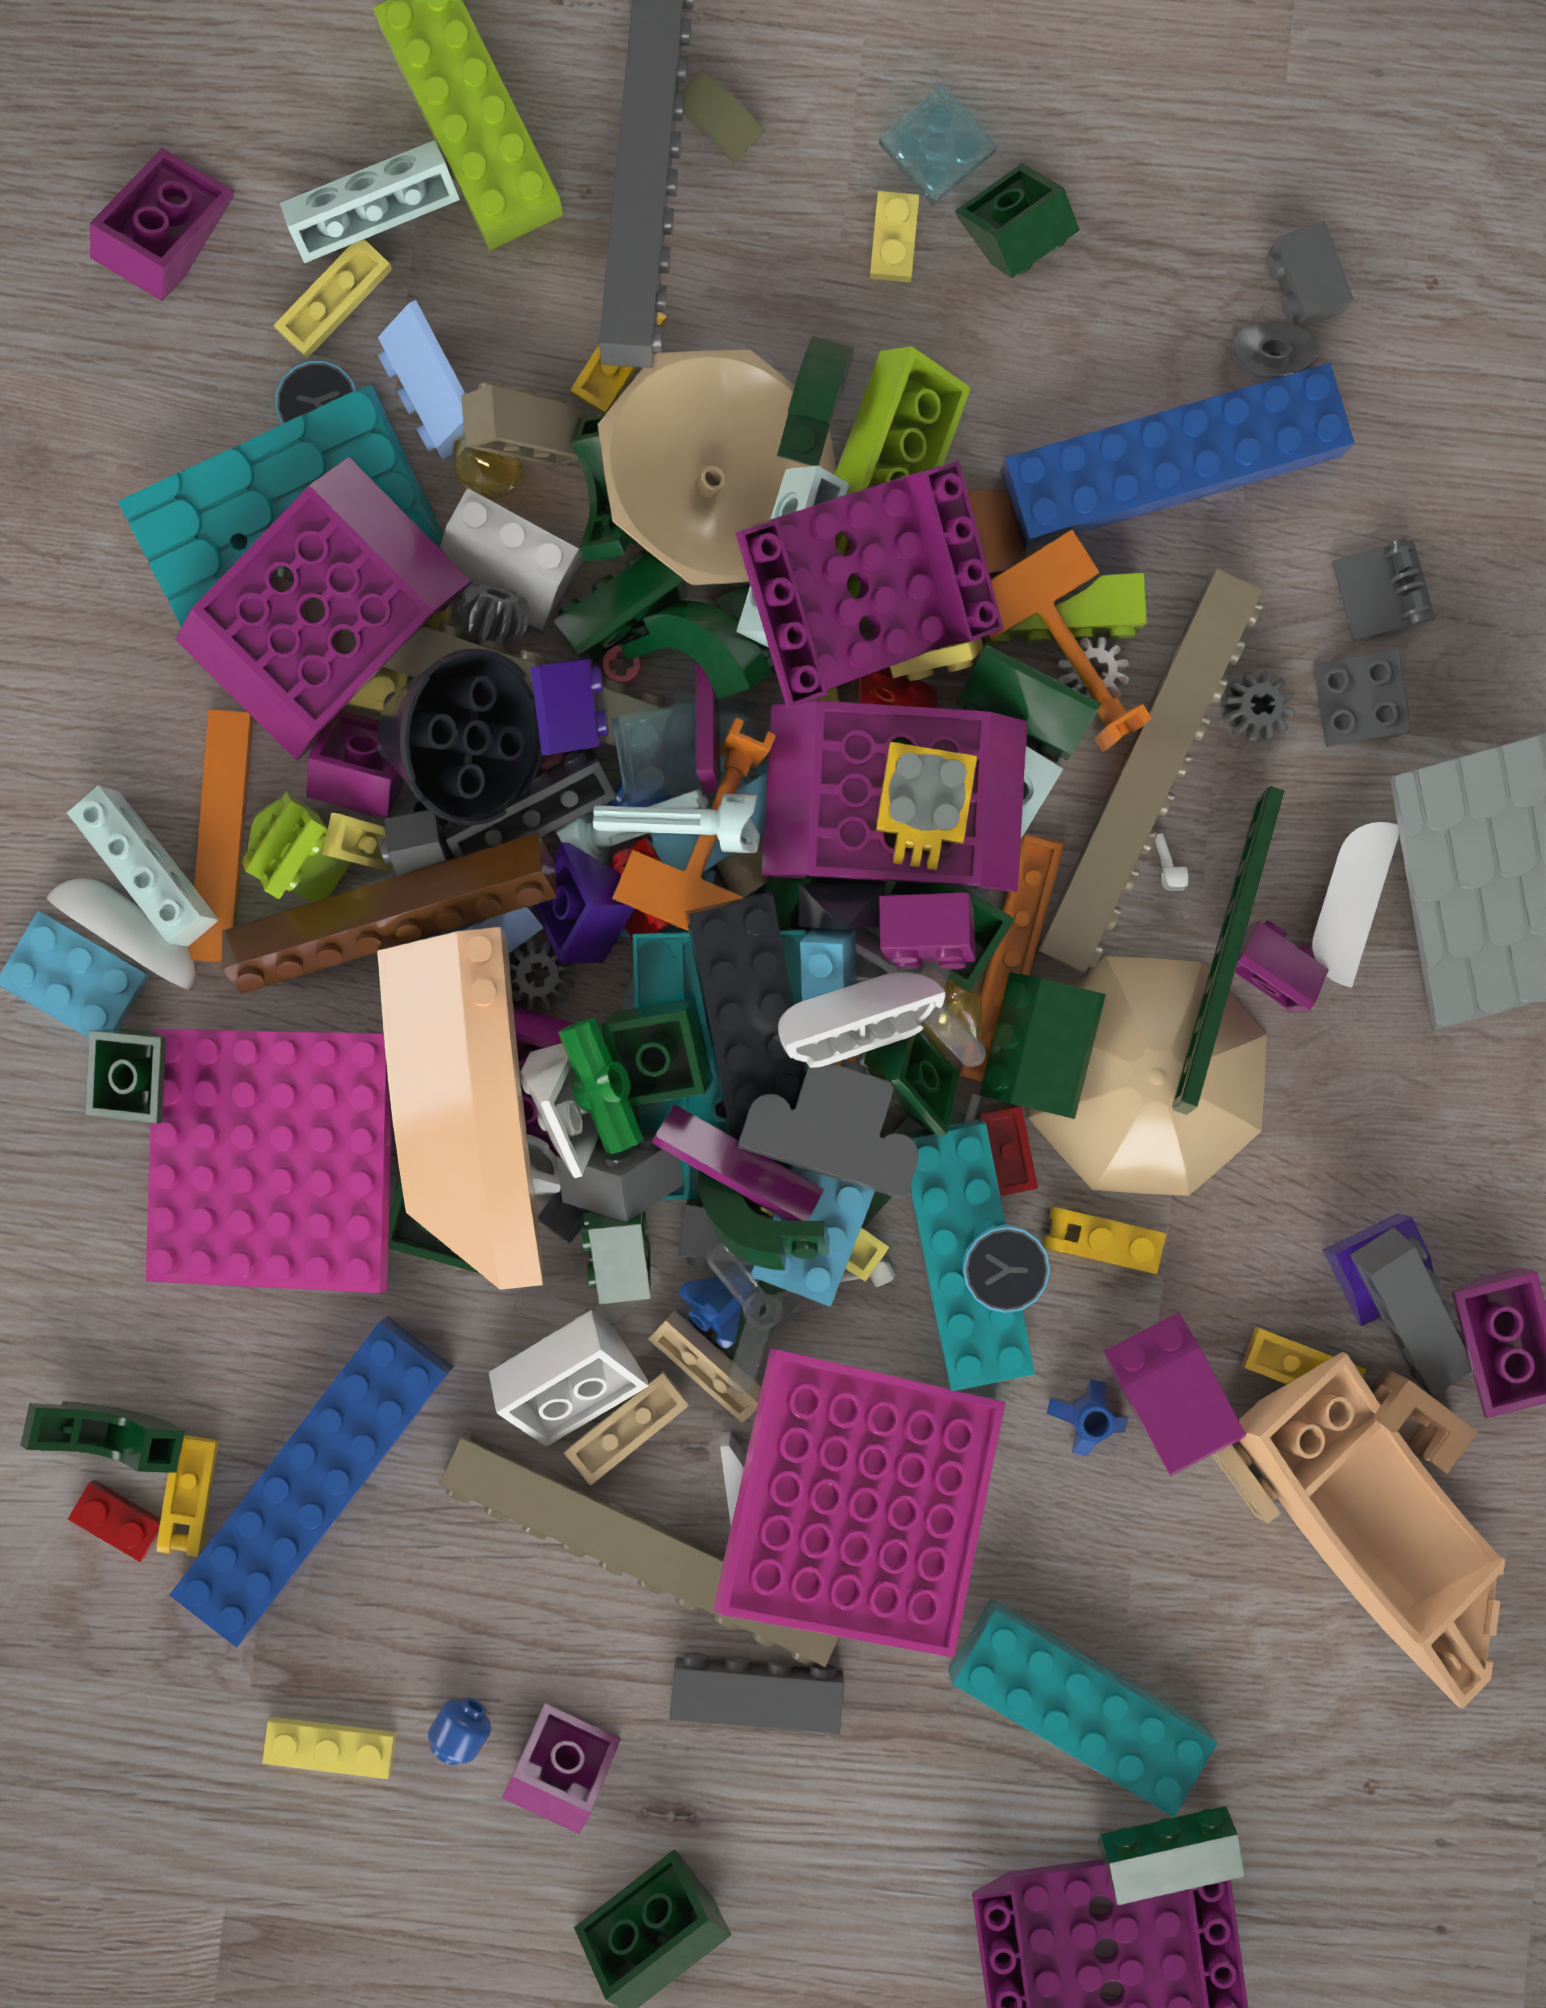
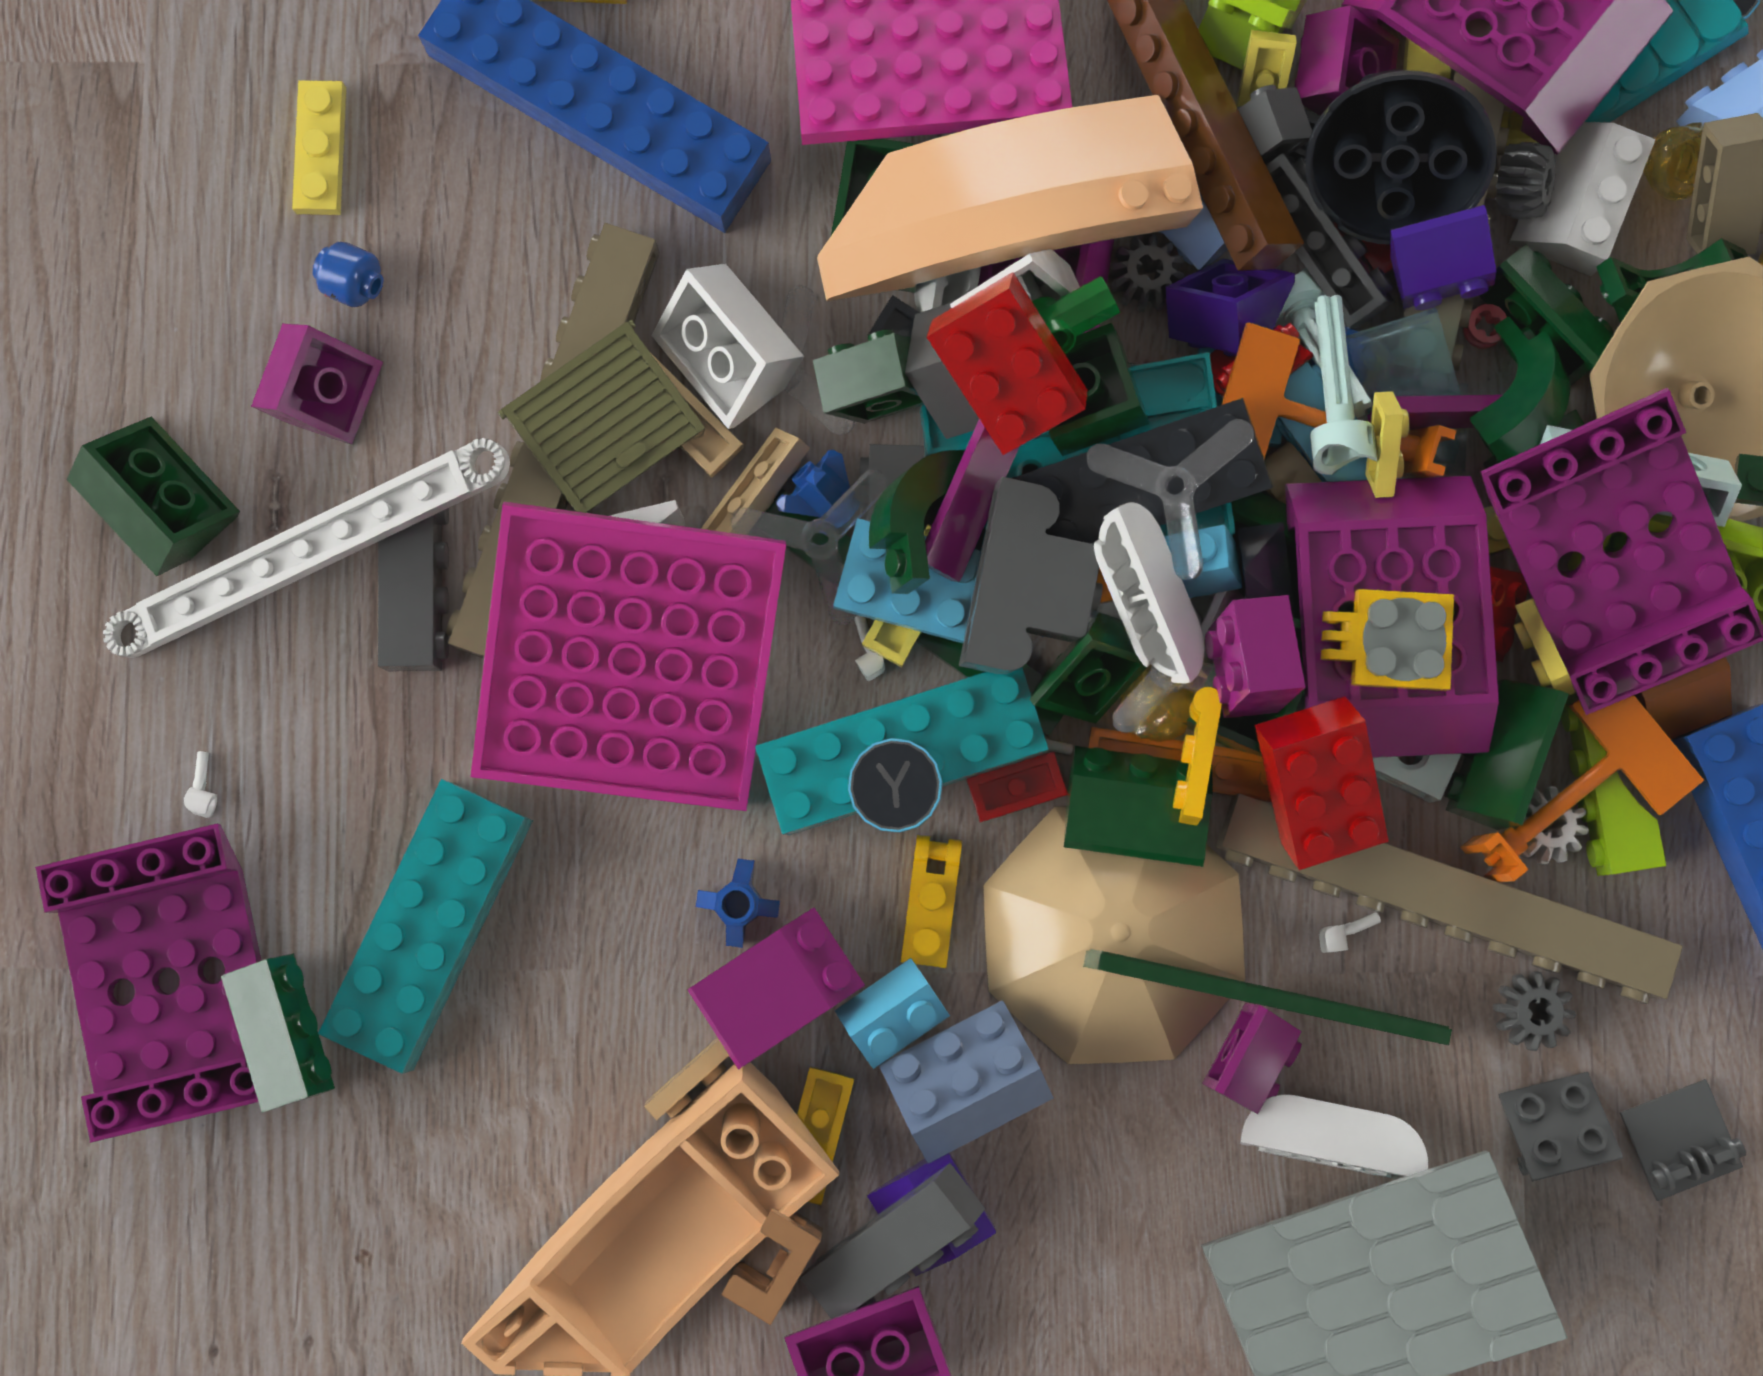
camera: 85 degrees right, 5 degrees down
none -> white plate [103,438,510,658]
none -> white hand [184,751,217,818]
none -> olive piece [497,320,705,513]
none -> medium azure brick [834,958,950,1069]
none -> sand blue brick [879,1000,1054,1164]
none -> red brick [926,272,1088,455]
none -> clear piece [1087,419,1254,580]
none -> yellow plate [1173,687,1222,826]
none -> red brick [1255,696,1389,870]
none -> light yellow plate [1365,392,1409,498]

